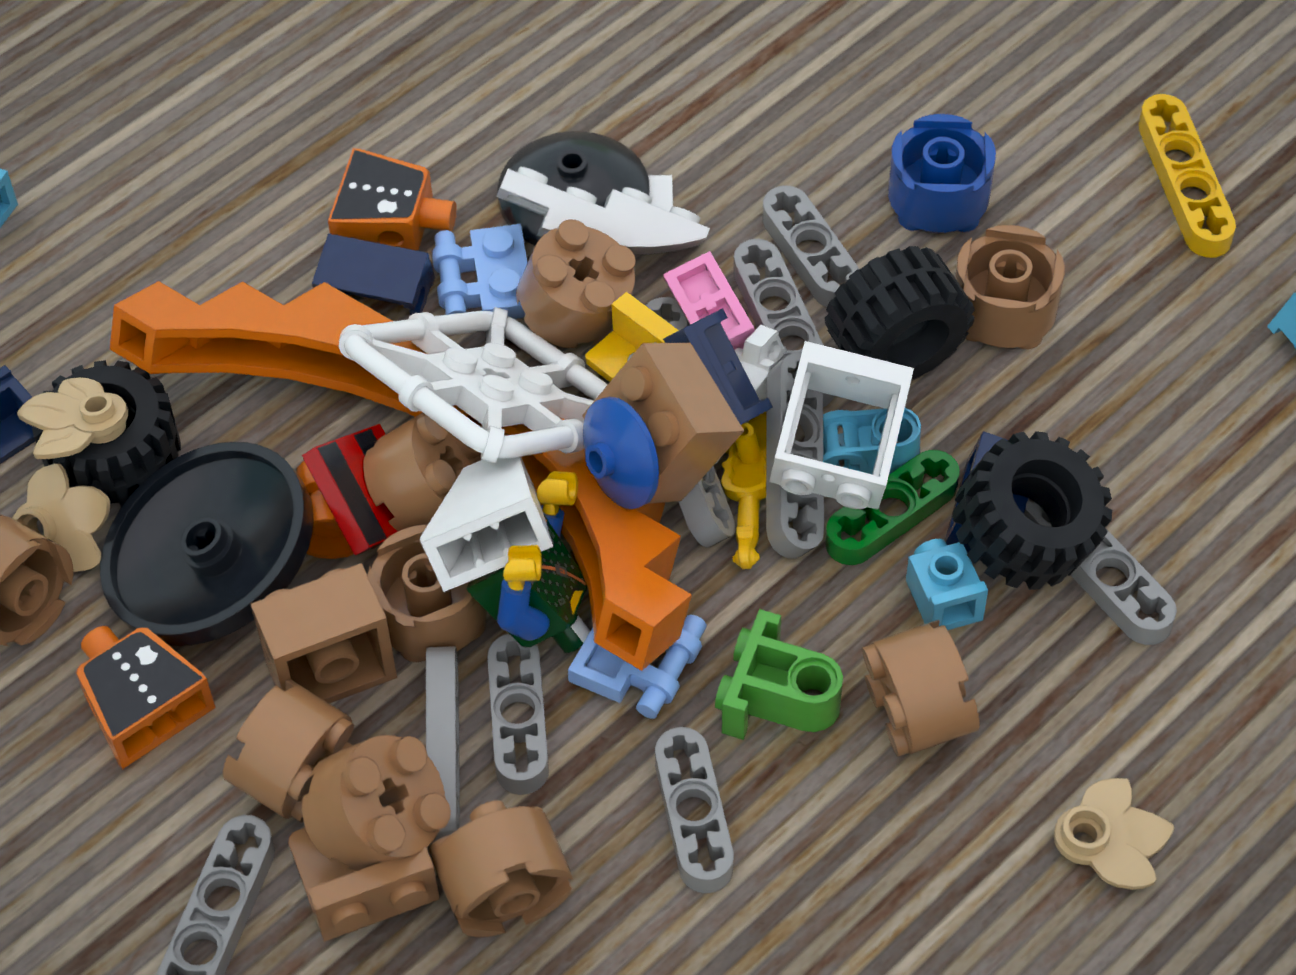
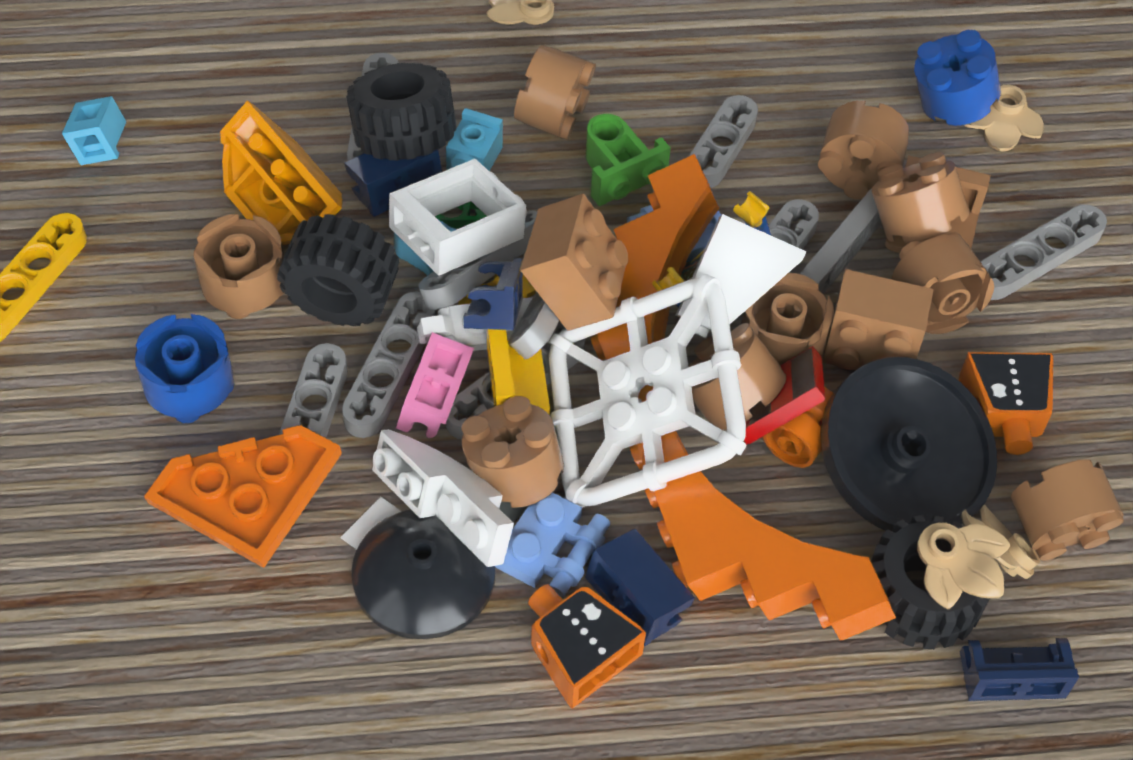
camera: 145 degrees left, 0 degrees up
blue dish [583,397,659,509] -> none
none -> orange plate [144,425,342,568]
none -> light orange wedge [220,101,342,245]

